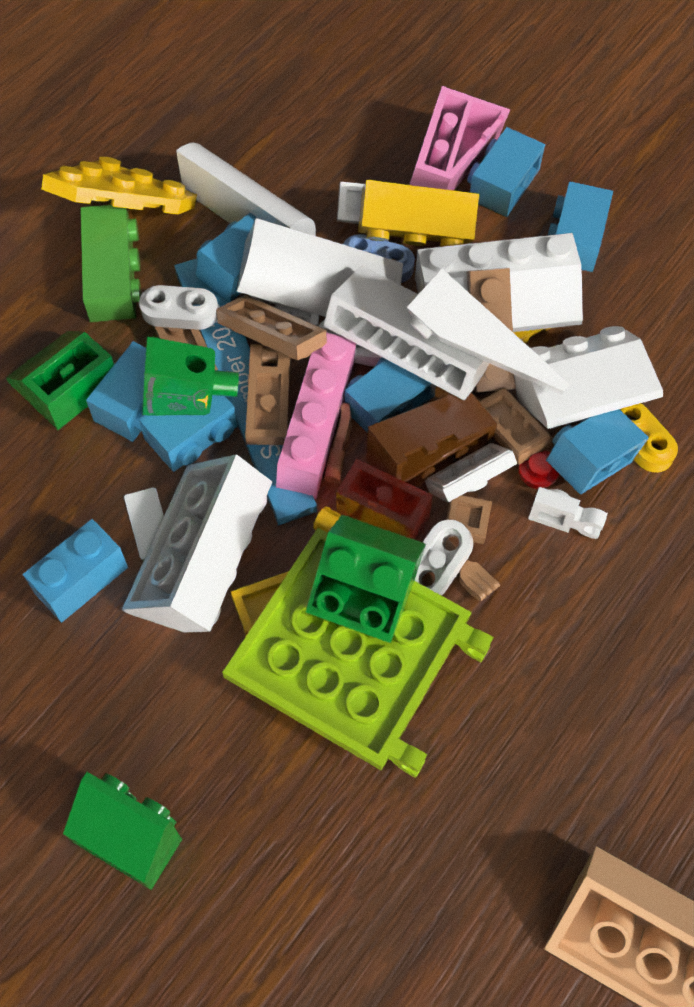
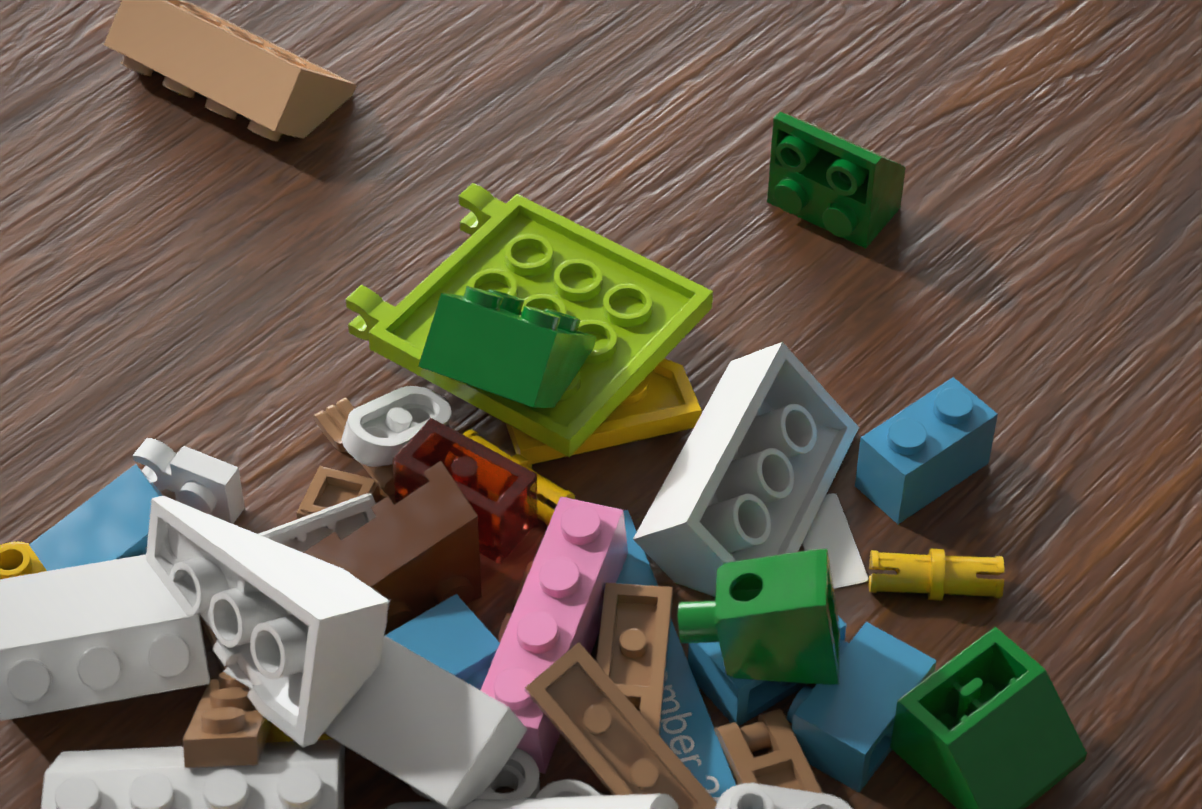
camera: 175 degrees left, 15 degrees down
none -> yellow pin [869,548,1004,600]

